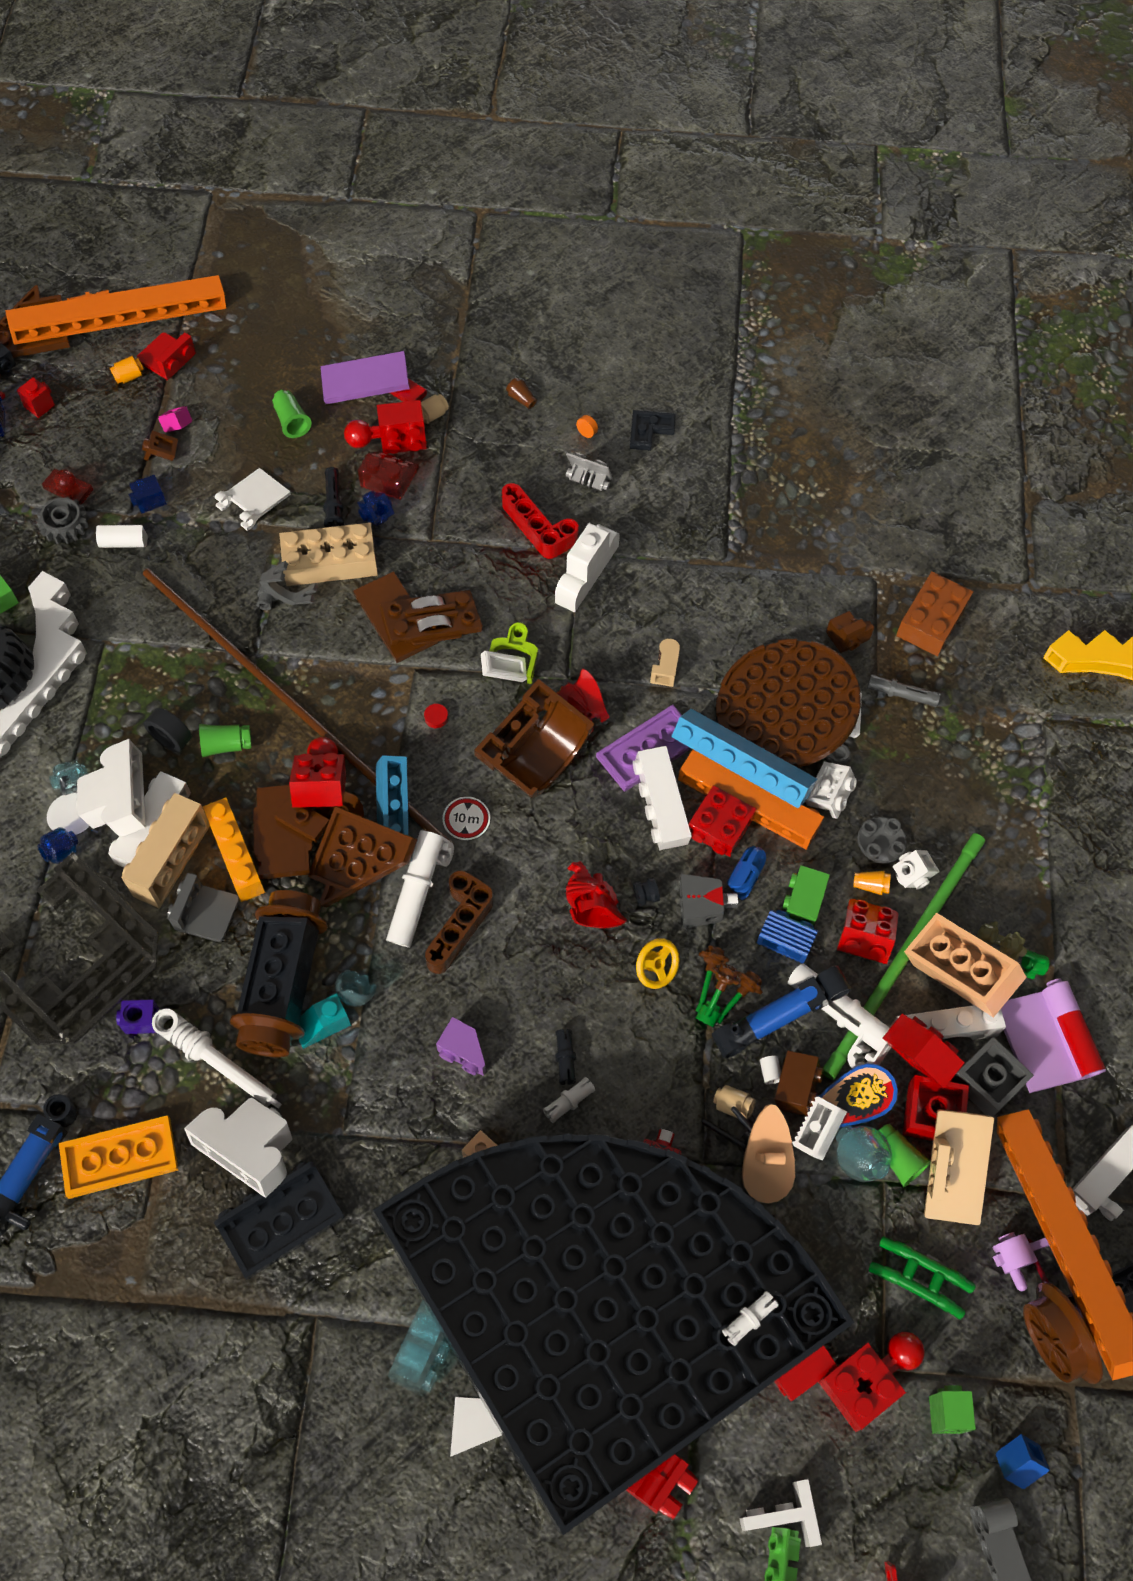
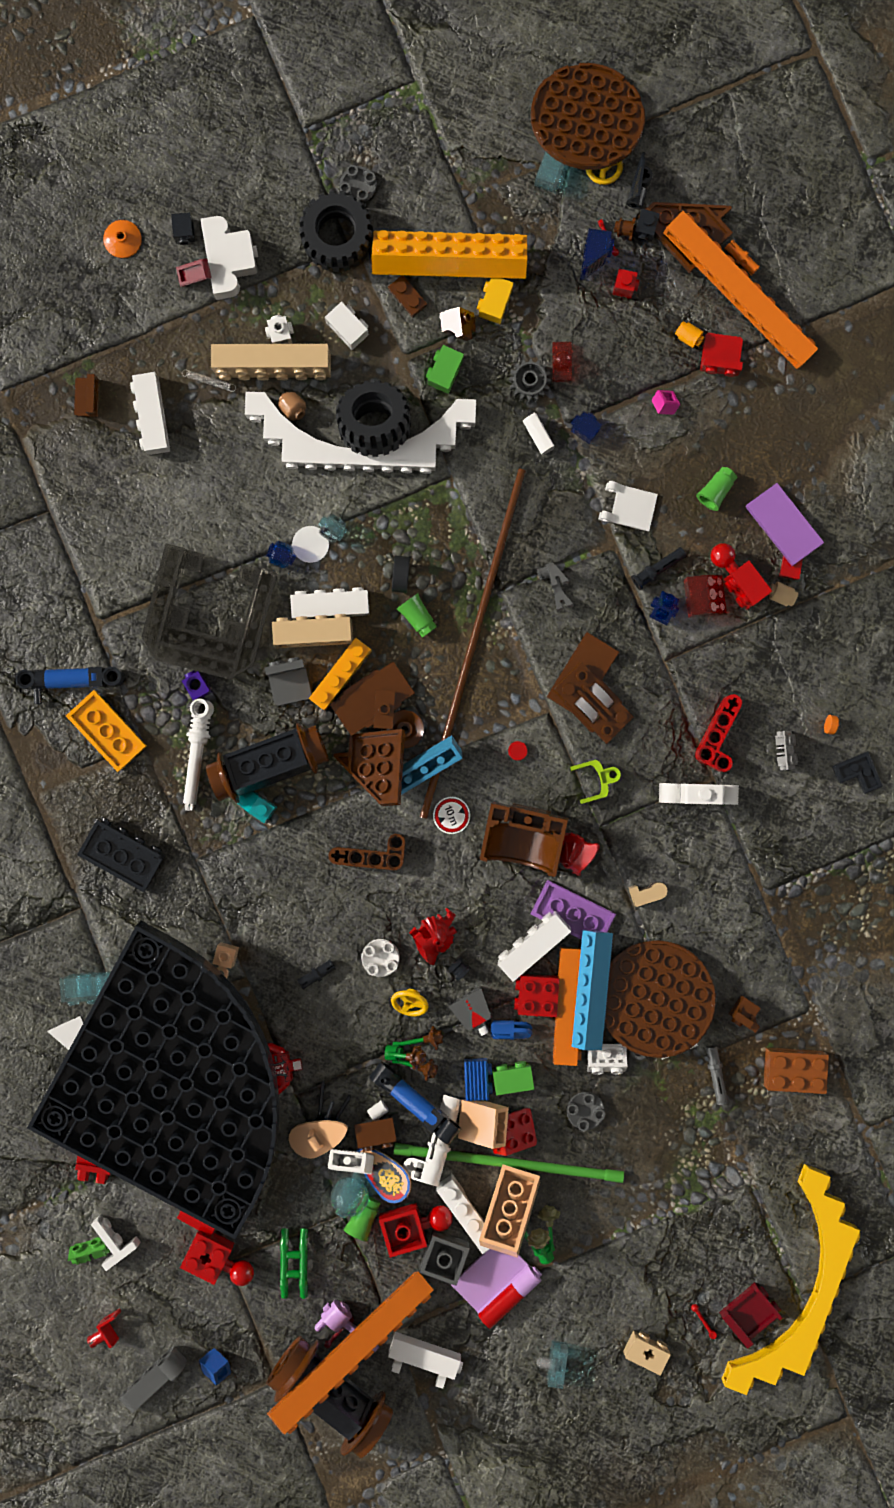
camera: 65 degrees right, 25 degrees up
white brick [76,739,145,836] -> none
reddish brown bracket [141,430,178,461] -> none
white brick [184,1098,292,1198] -> none
tan brick [279,523,378,586] -> none
red brick [289,737,346,808] -> none
clear light blue hair [335,970,377,1007] -> none
white piece [386,830,454,948] -> none
medium lavender slope [436,1017,486,1076] -> none
white tile [481,651,527,682] -> none
reddish brown cone [506,378,537,409] -> none
white pin [543,1077,595,1123] -> none
tan brick [714,1085,756,1119] -> none
white pin [722,1291,778,1346] -> none
light orange cone [854,871,891,895] -> none
red brick [882,1013,965,1088] -> none
white brick [893,850,940,889] -> none
tan bracket [924,1109,994,1225] -> none
bright green brick [929,1385,976,1434] -> none
none -> white dish [361,939,400,977]
none -> light nougat brick [458,1099,509,1149]

